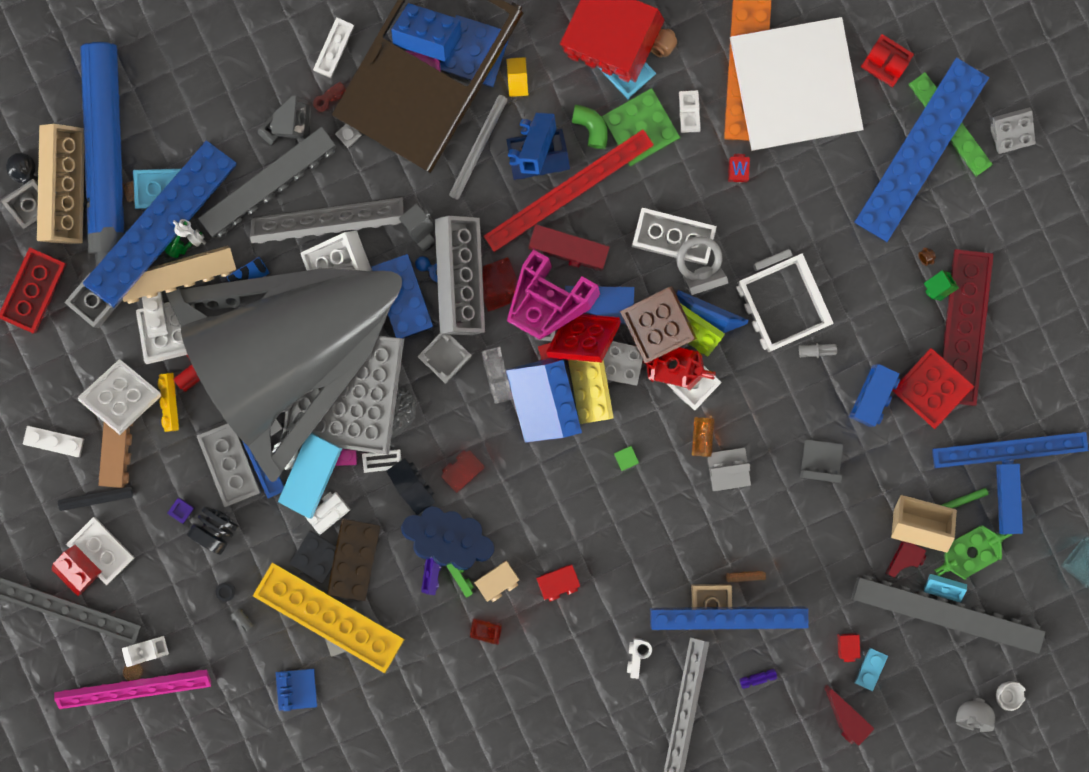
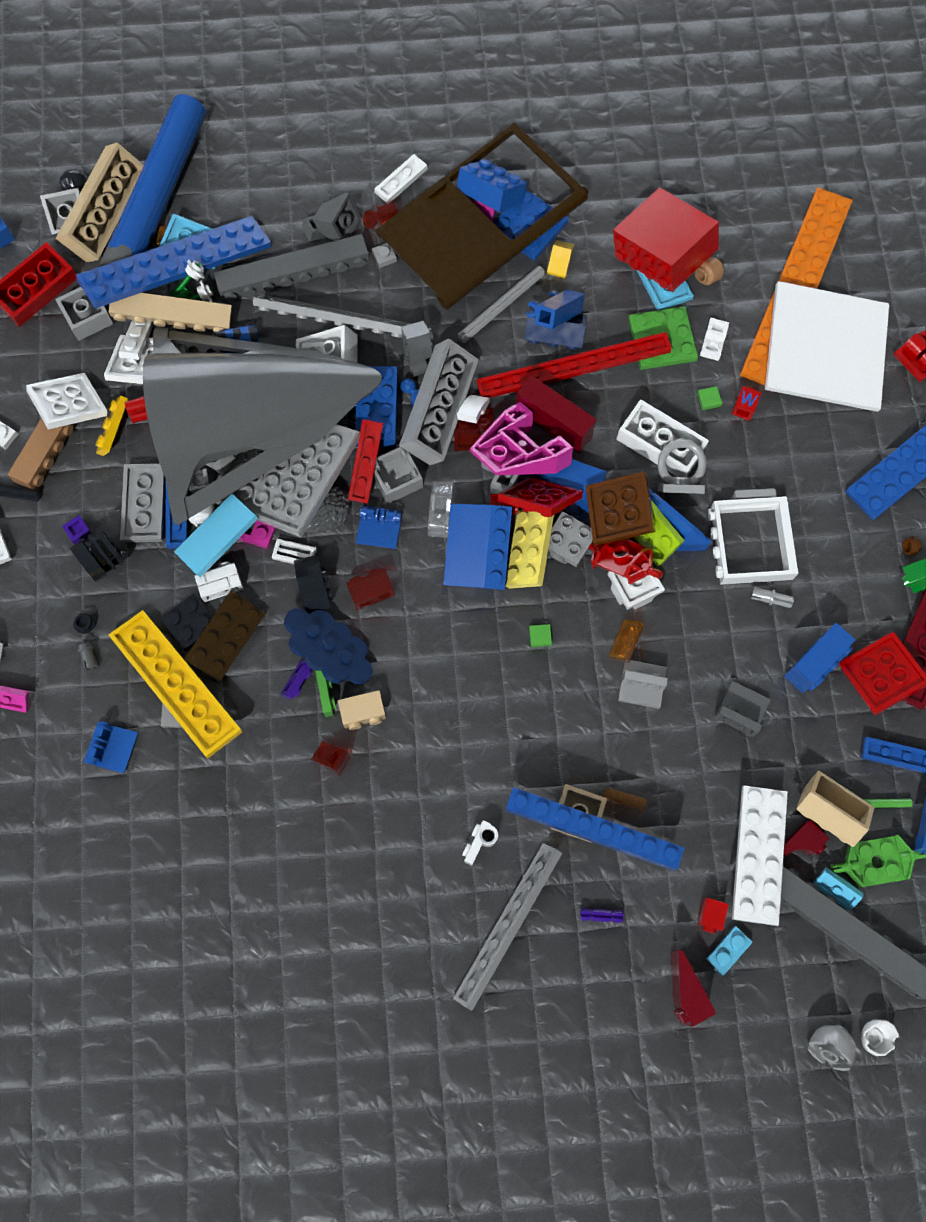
camera: 15 degrees right, 15 degrees down
red brick [536,564,580,602] -> none
bright green cylinder [572,105,608,149] -> none
none -> red plate [347,419,383,504]
none -> blue hinge [356,506,402,549]
none -> white slope [457,395,490,423]
none -> bright green tile [697,386,722,411]
none -> white plate [732,786,787,926]

